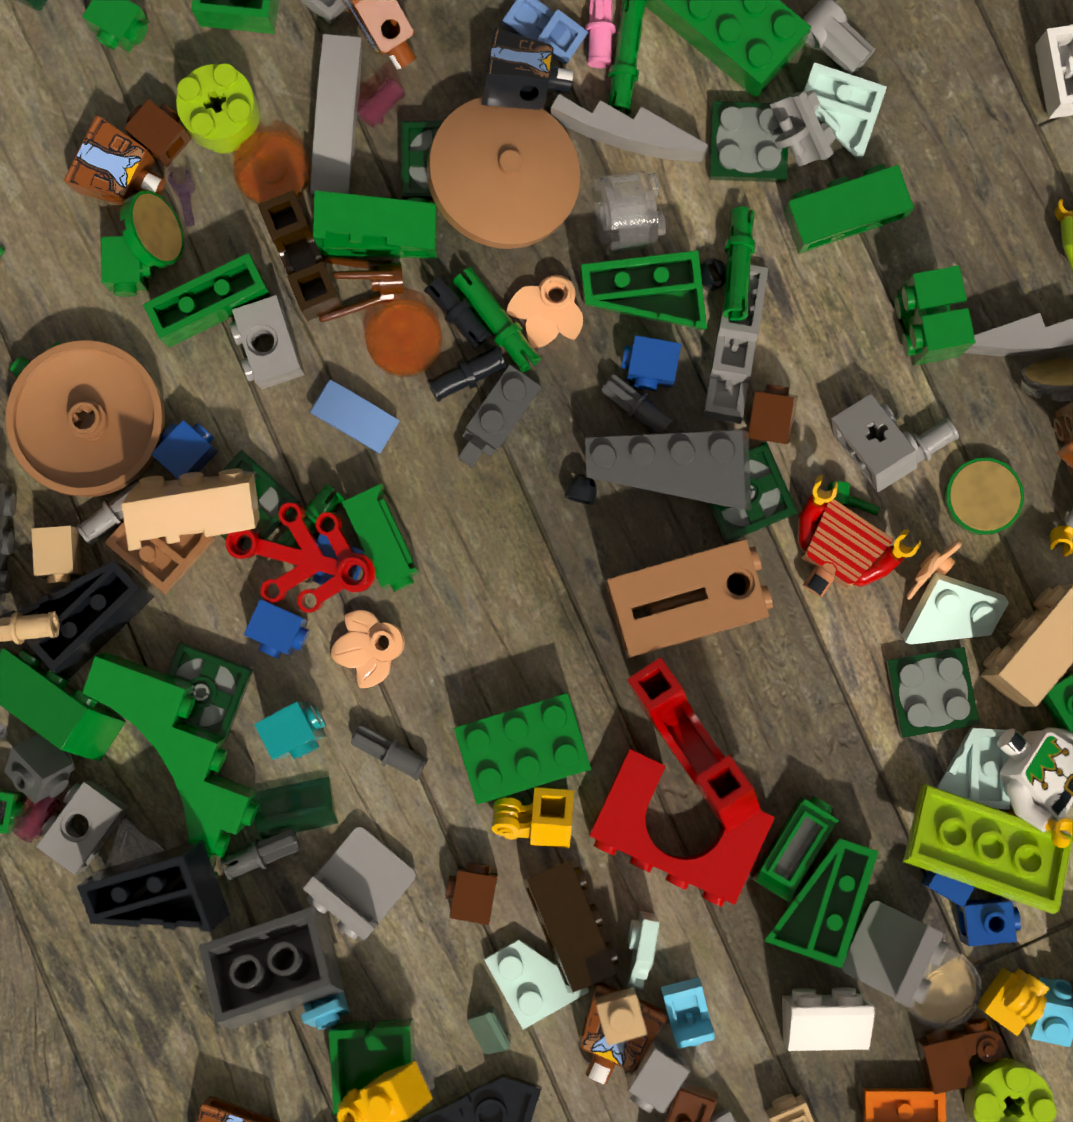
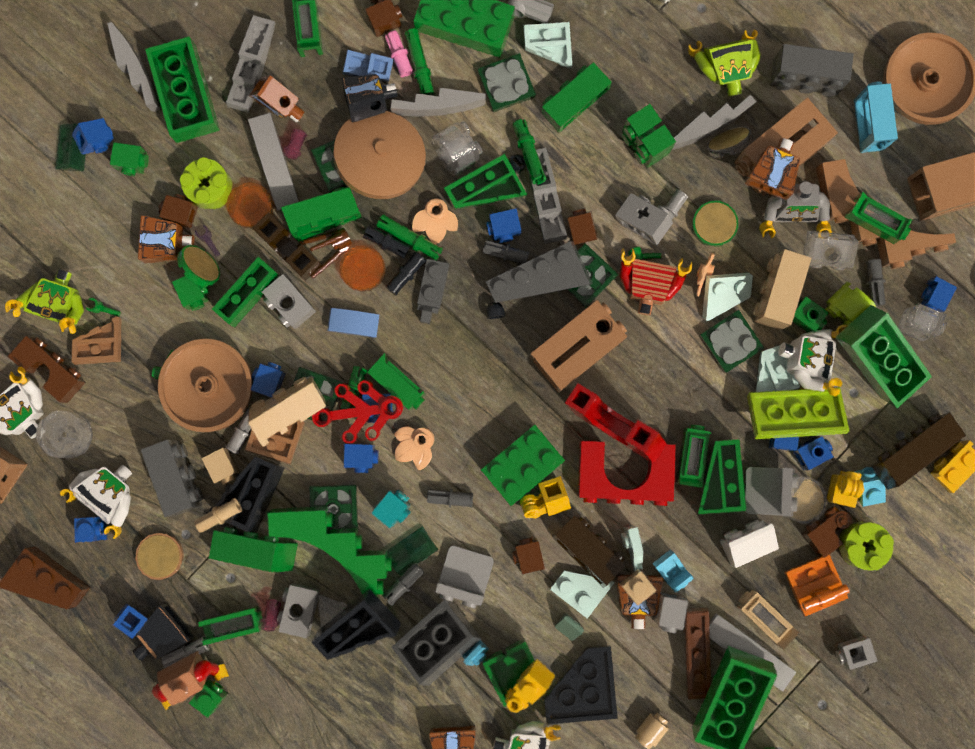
camera: 25 degrees left, 0 degrees up
dark grey brick [4,734,75,804] -> none
light grey hips [770,90,836,166] -> none

